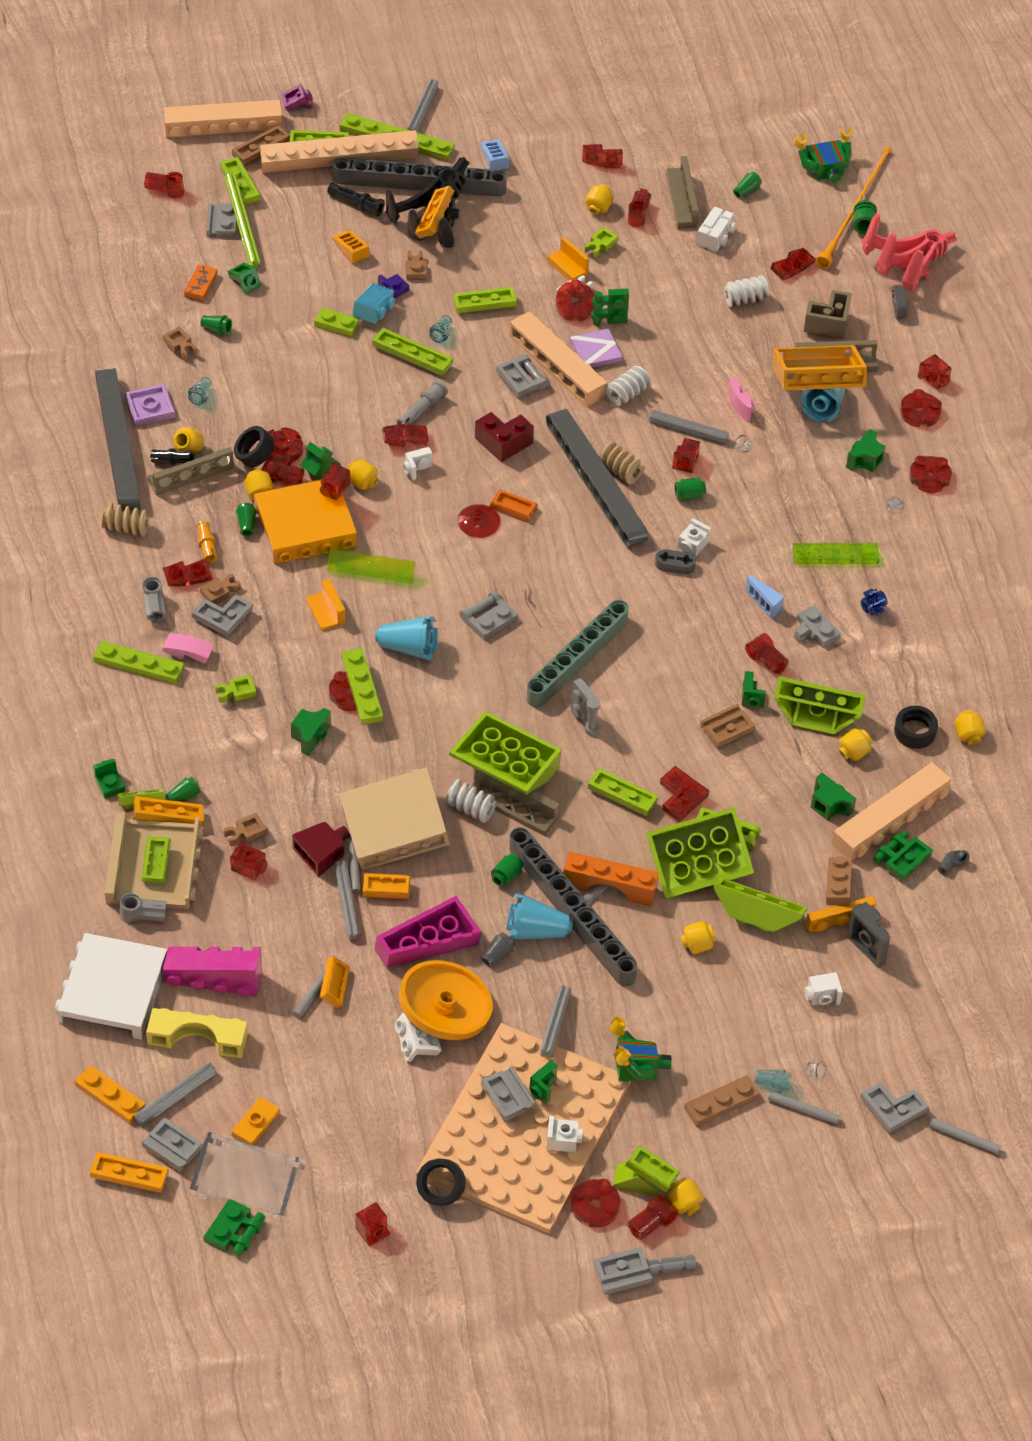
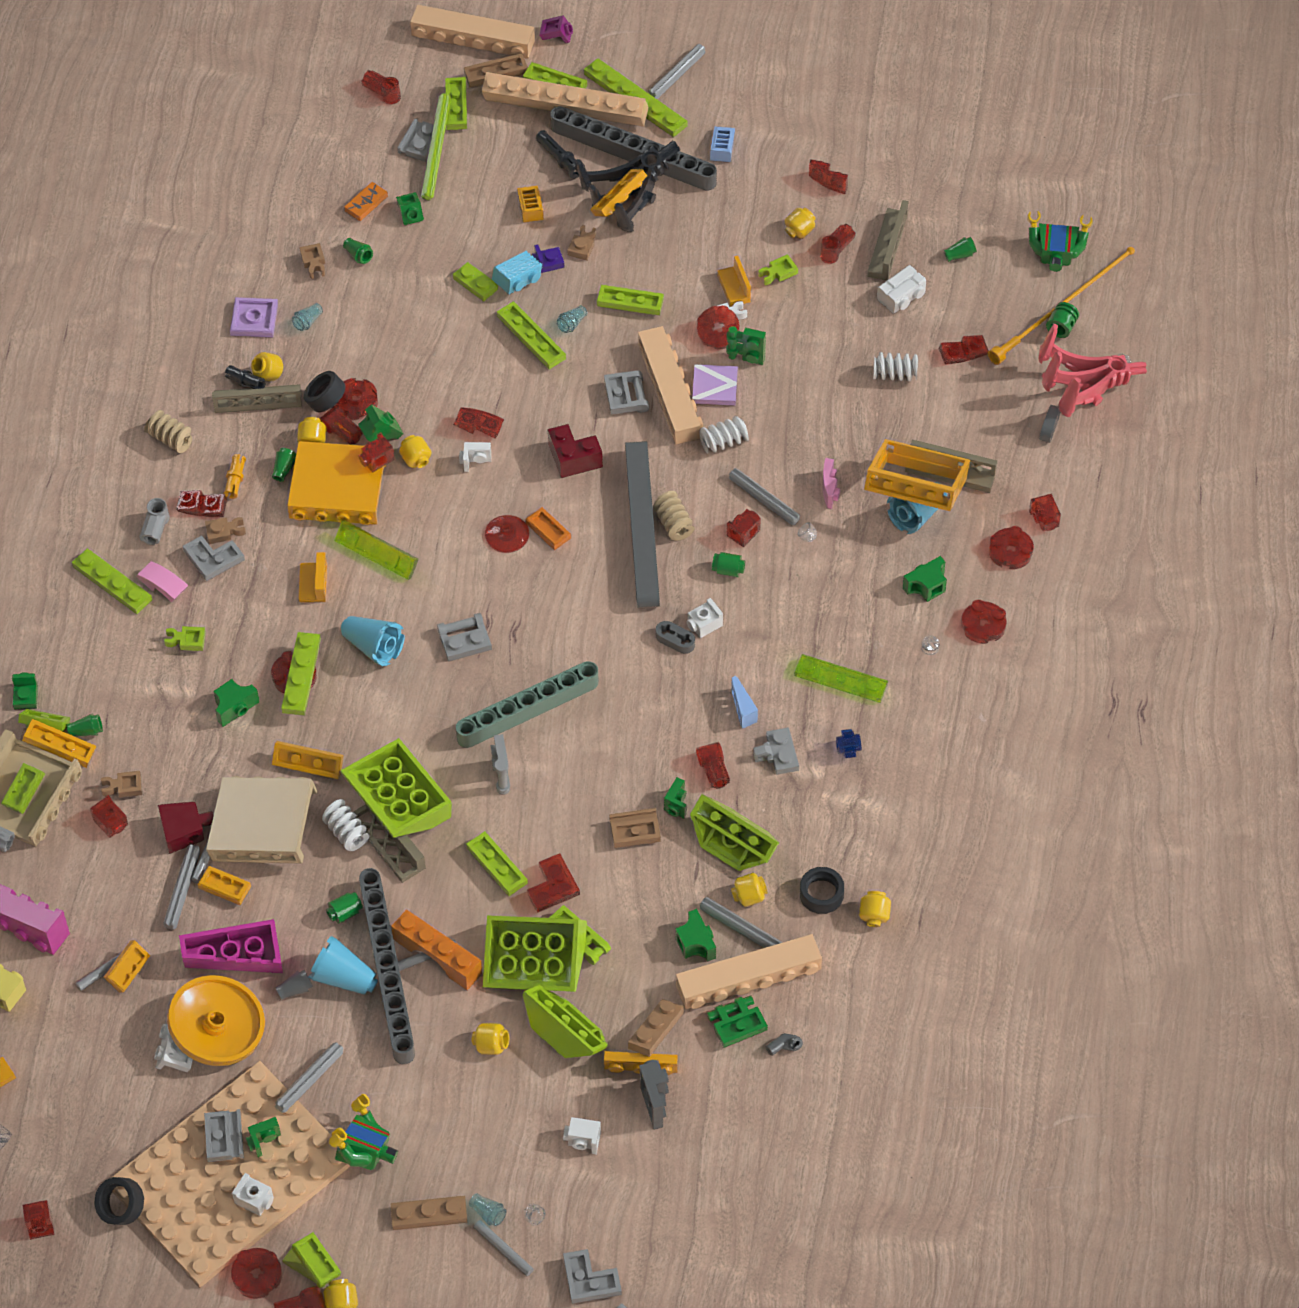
camera: 25 degrees right, 5 degrees up
dark grey beam [95,368,141,511] -> none
light grey pin [396,380,448,430] -> none
dark tan brick [804,290,852,339] -> none
none -> light orange plate [271,741,344,779]
none -> light grey axle [700,897,782,948]

